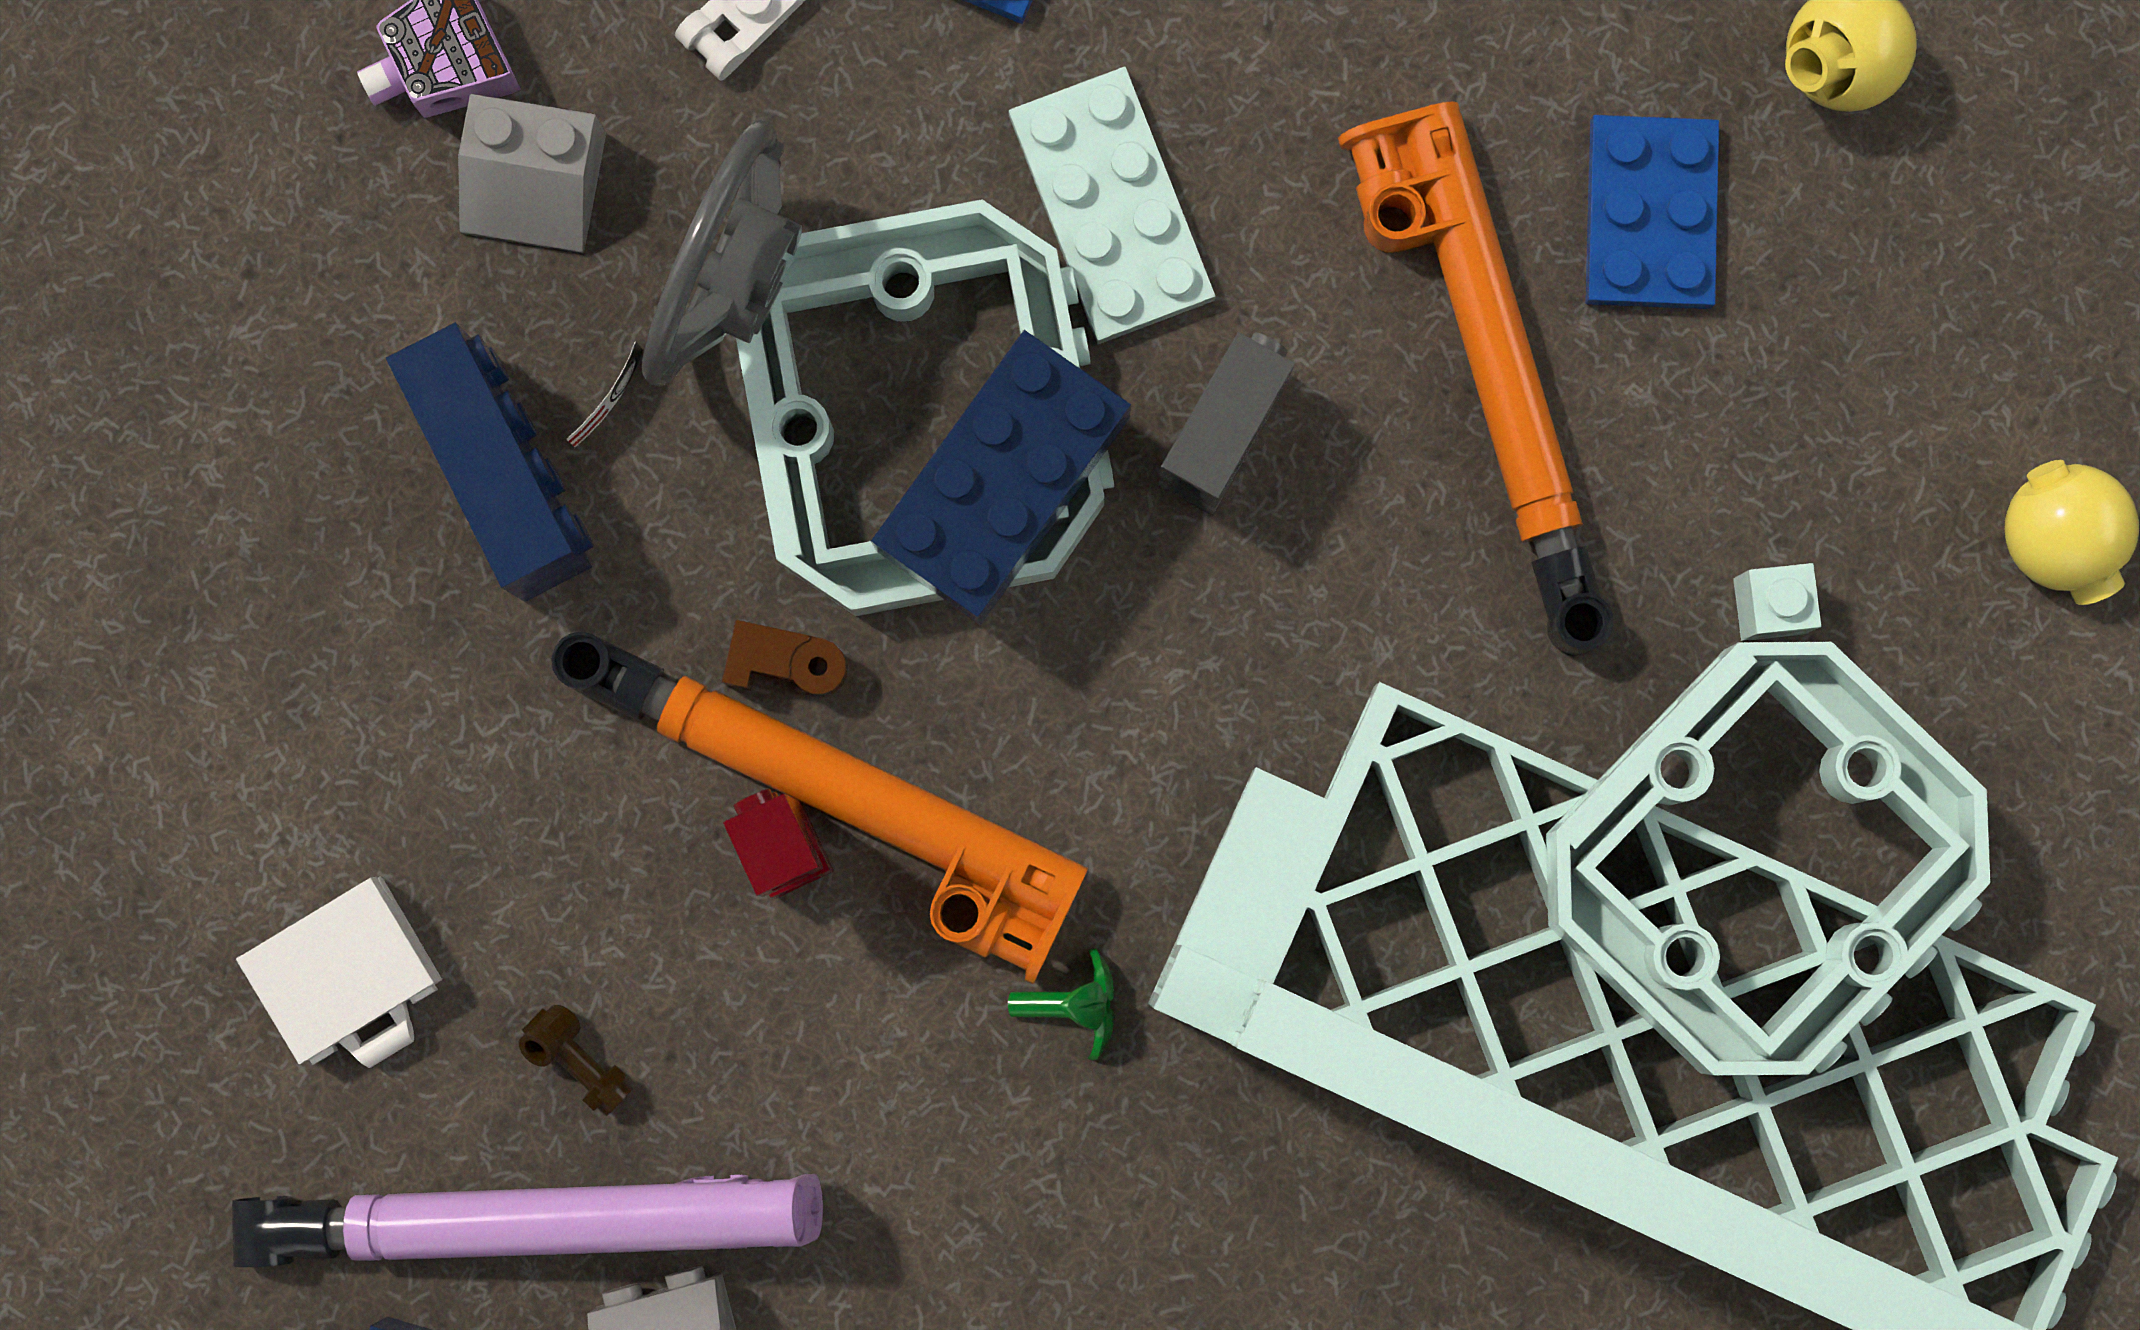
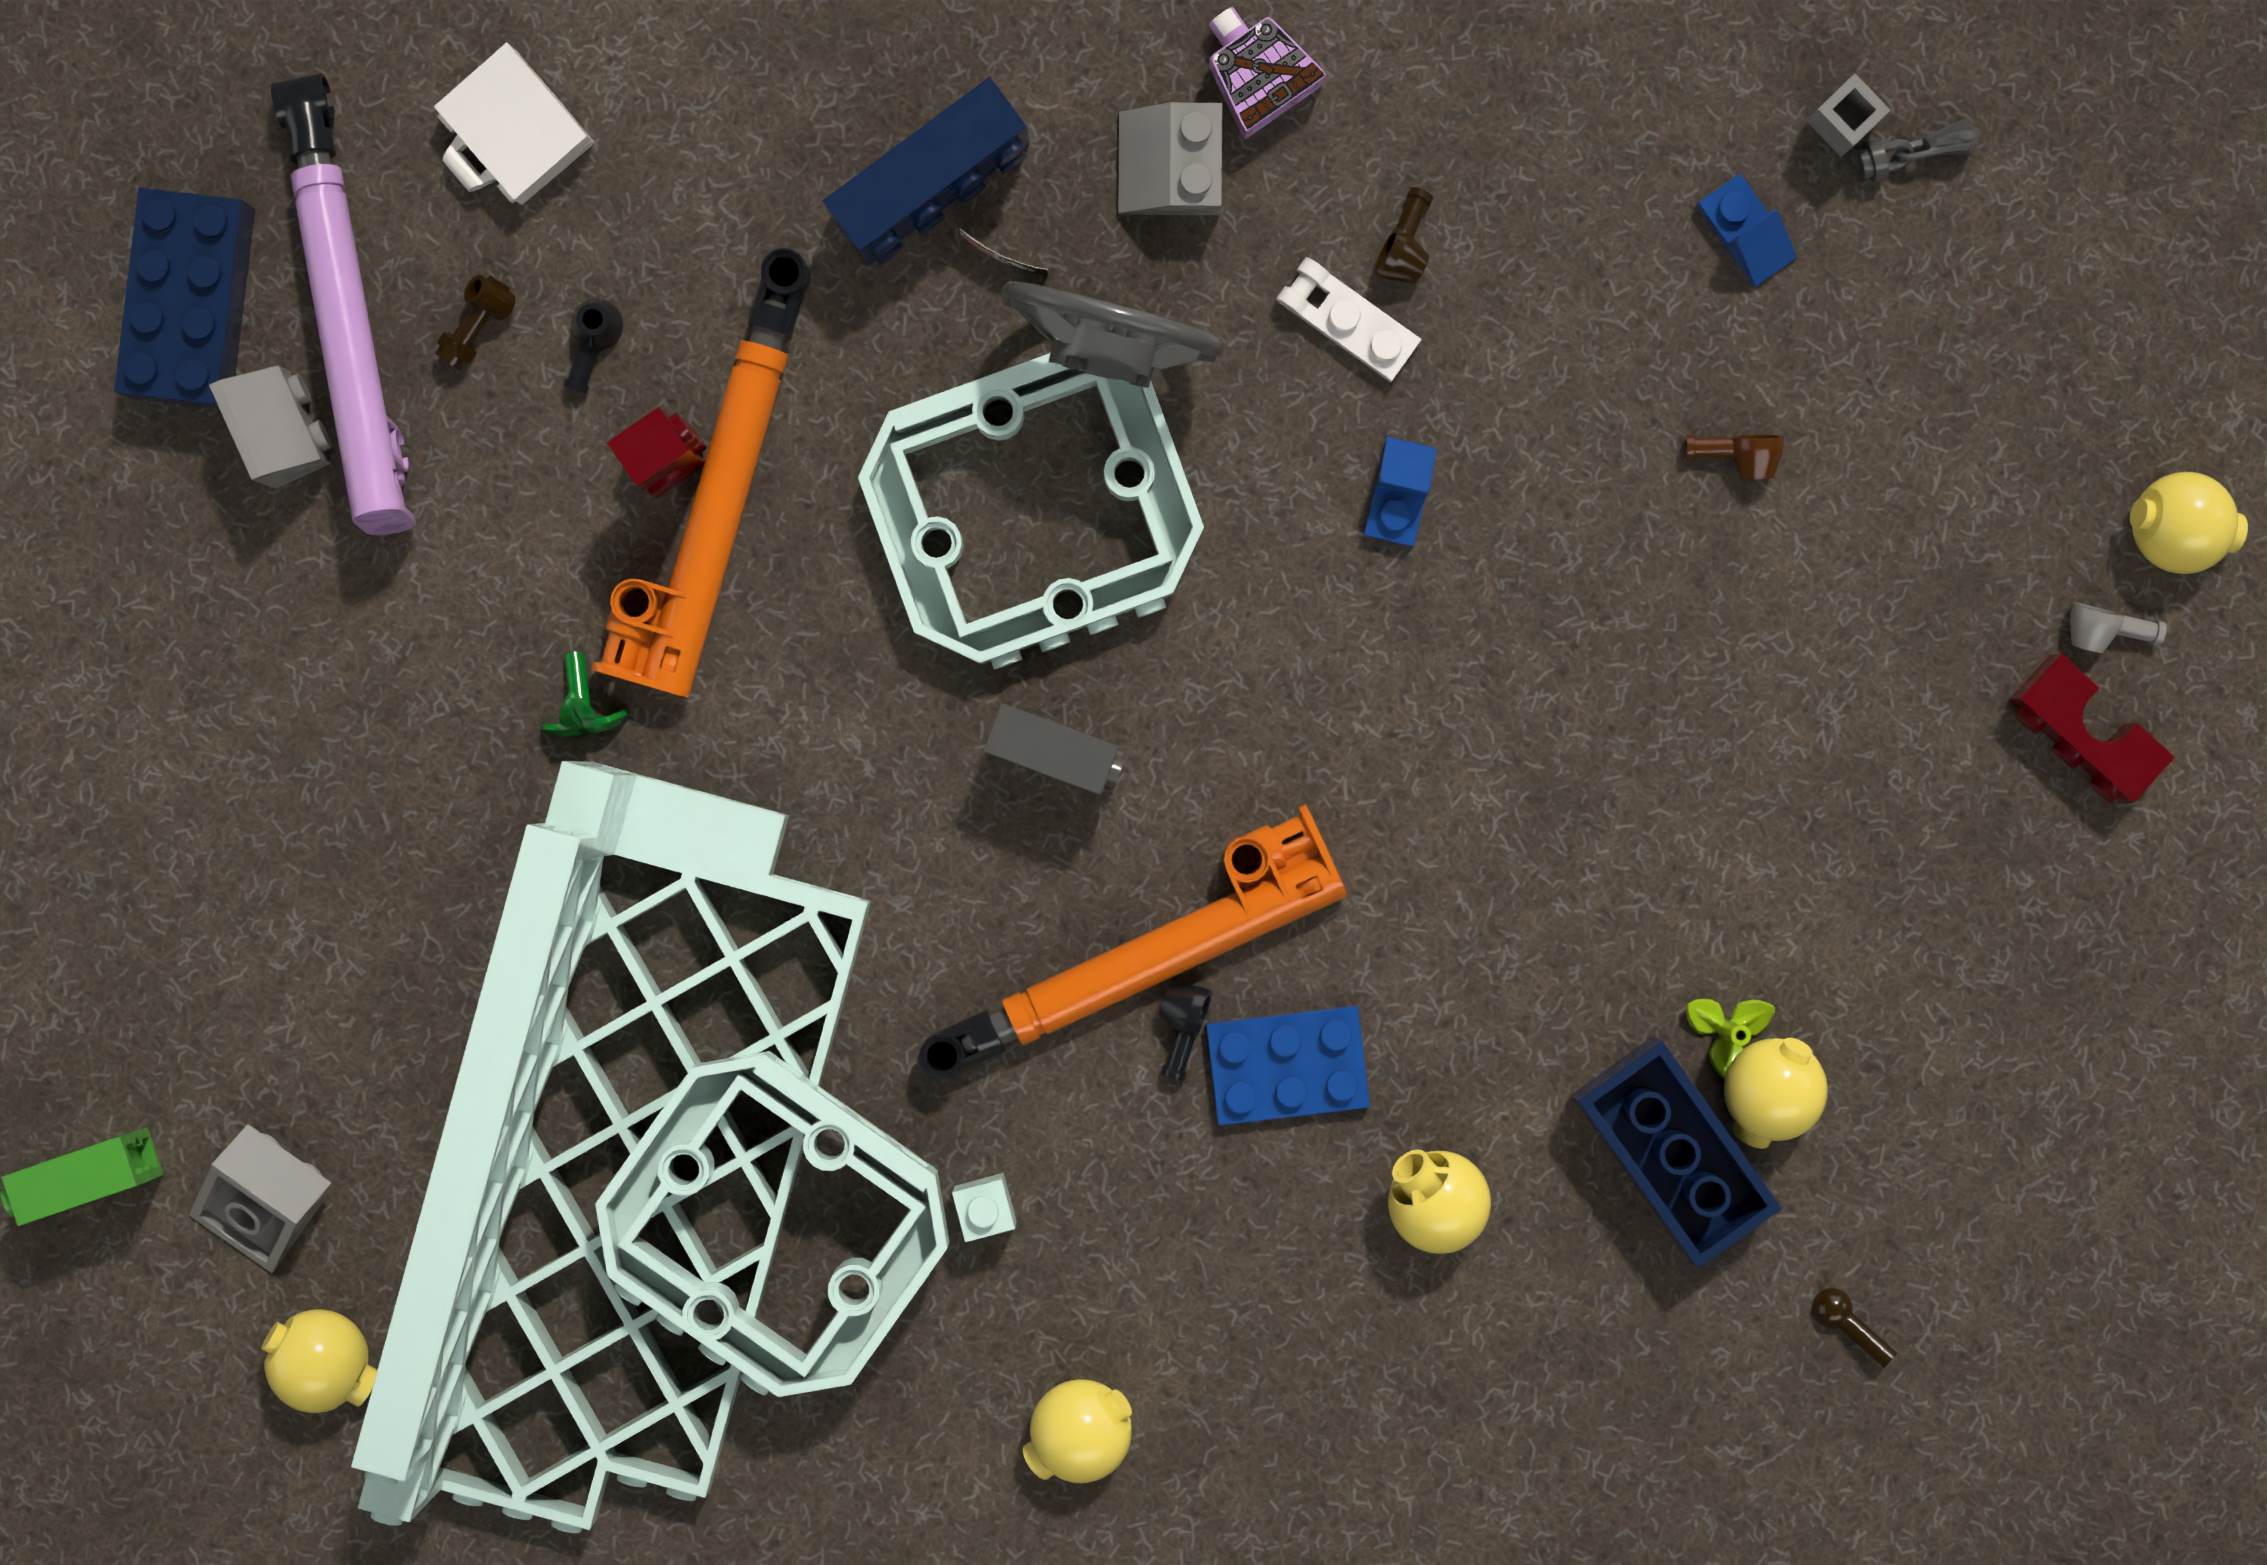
camera: 85 degrees right, 5 degrees up
reddish brown leg [722,620,848,697] -> none
dark blue brick [871,329,1131,625] -> none
light aqua plate [1008,67,1216,344] -> none
none -> black bar [563,299,623,394]
none -> black bar [1159,986,1212,1081]

